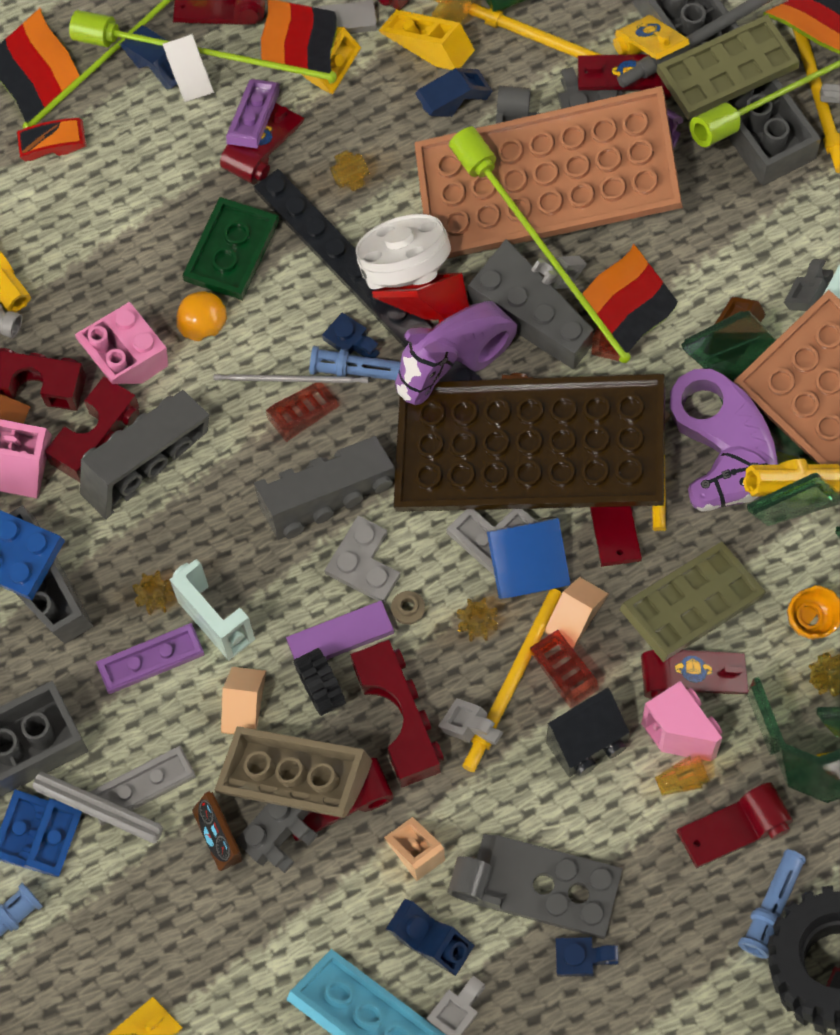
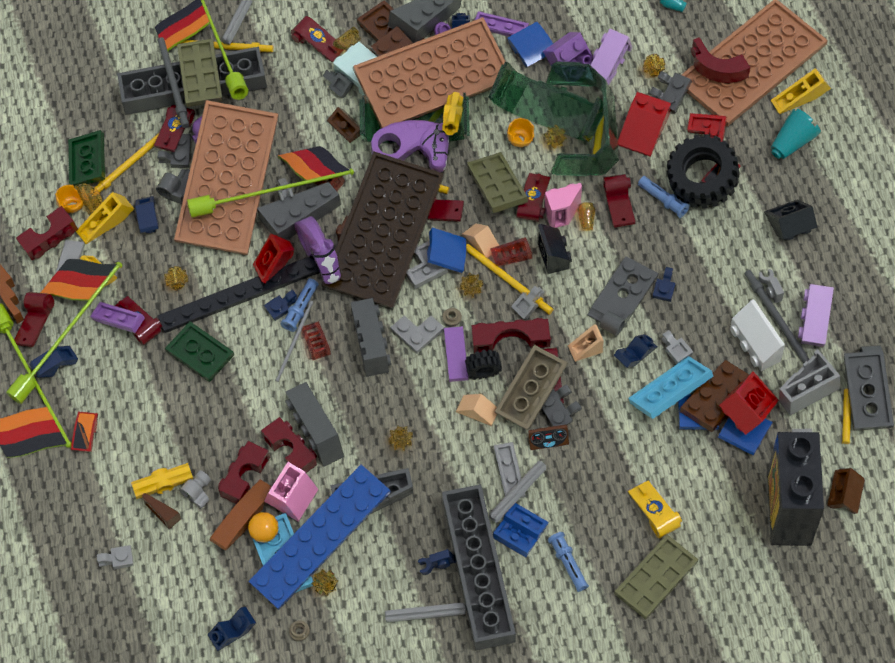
camera: 75 degrees left, 5 degrees down
bright pink slope [75,302,168,384] -> none
medium lavender tile [96,623,205,694] -> none
white slope [163,33,214,102] -> none
light aqua panel [169,559,255,661] -> none
light orange hair [176,291,227,341] -> none
white piece [356,214,451,289] -> none
yellow door [613,15,690,60] -> none

